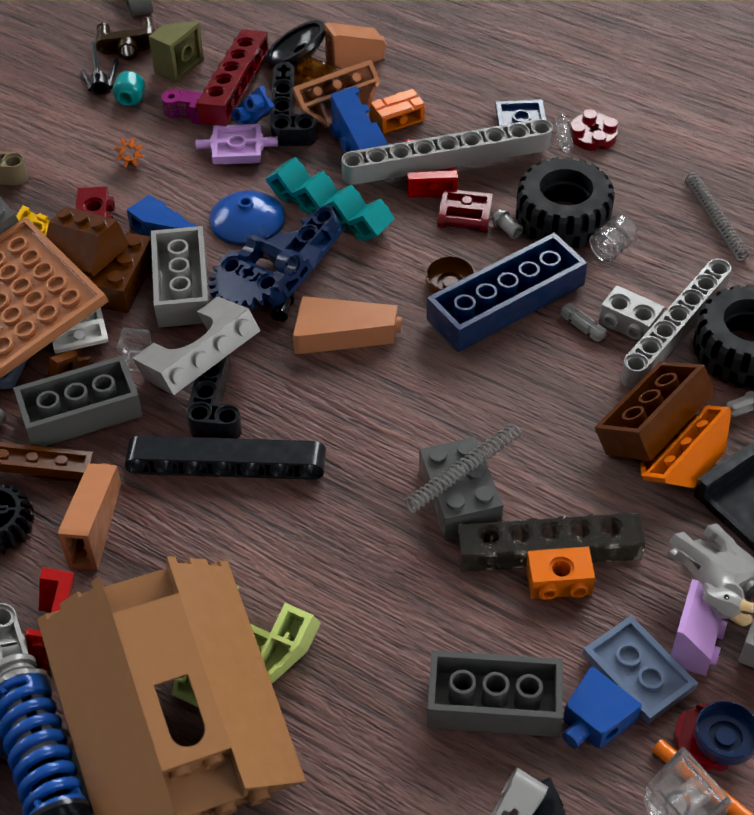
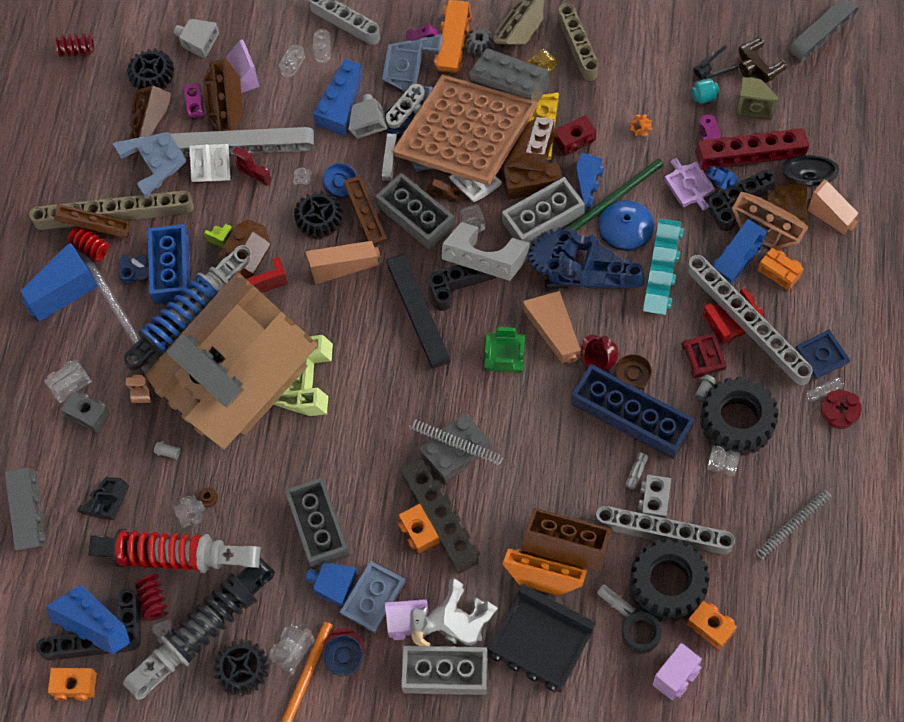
camera: 70 degrees right, 15 degrees up
none -> dark grey wedge [166,335,244,408]
none -> green panel [485,327,525,373]
none -> dark green piece [568,159,663,231]
none -> dark red hair [580,335,619,371]

